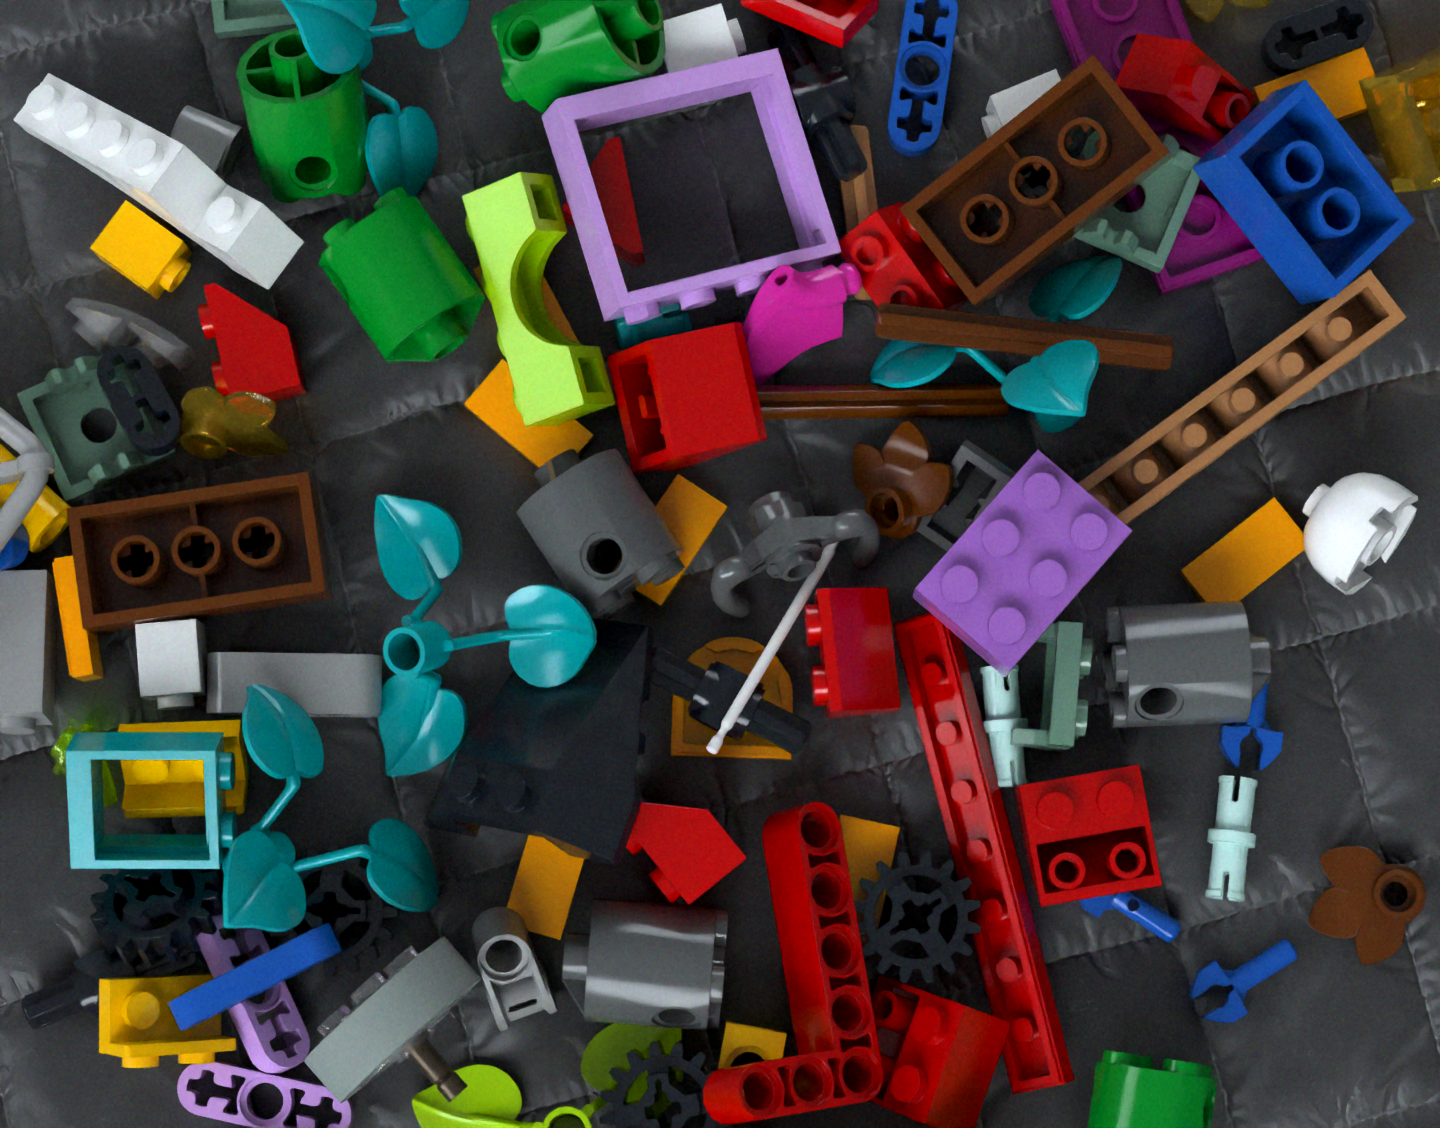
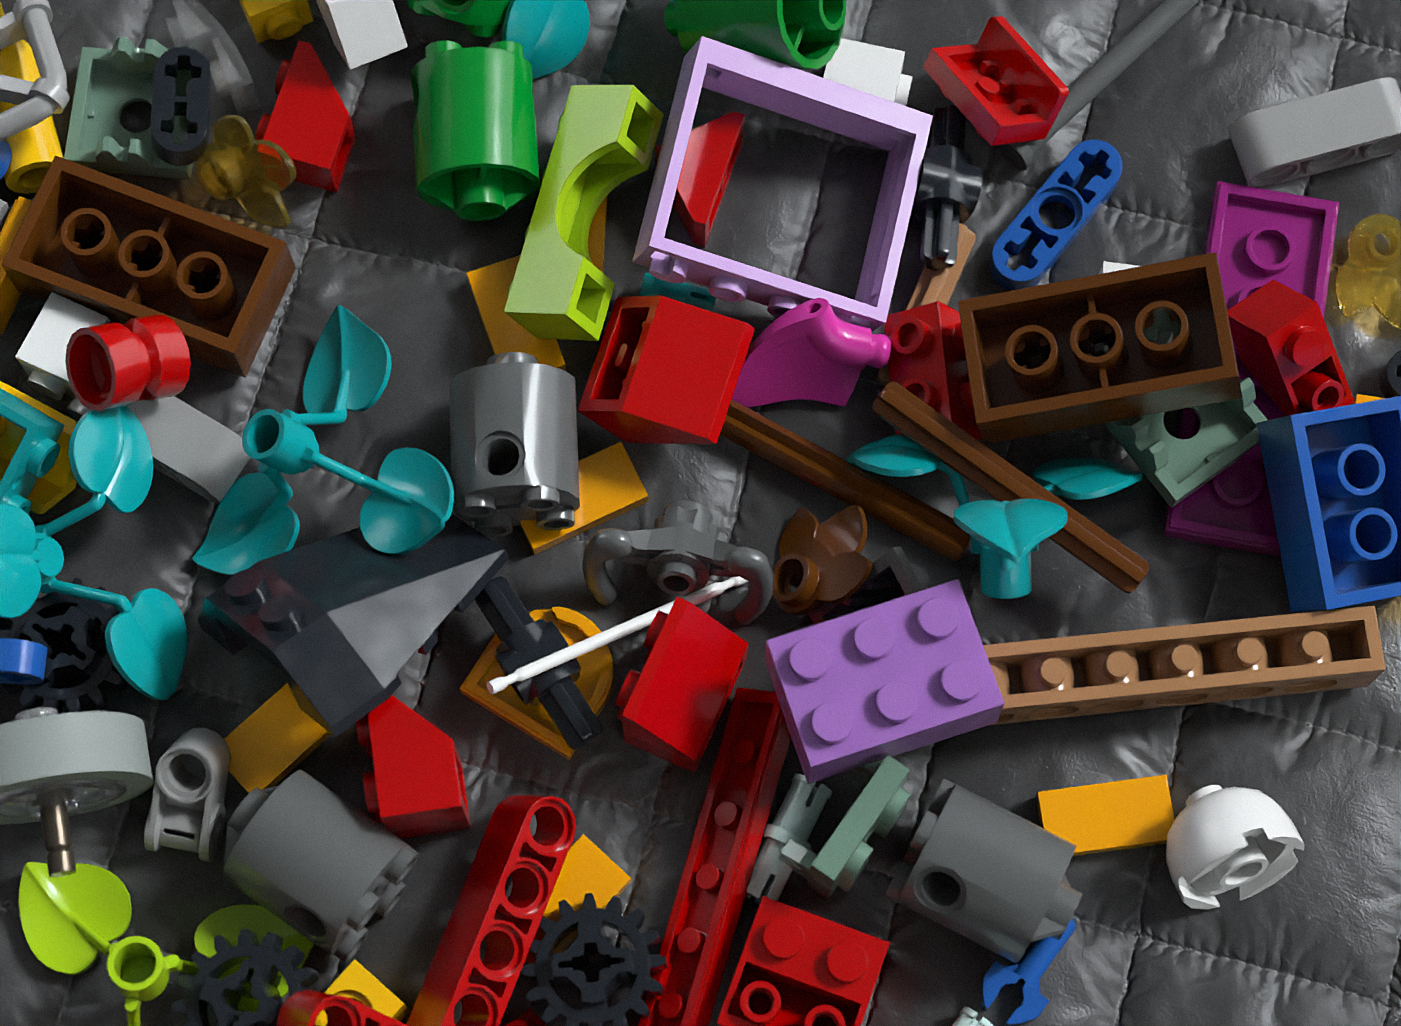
camera: 30 degrees right, 10 degrees down
none -> red wheel [65,315,191,411]

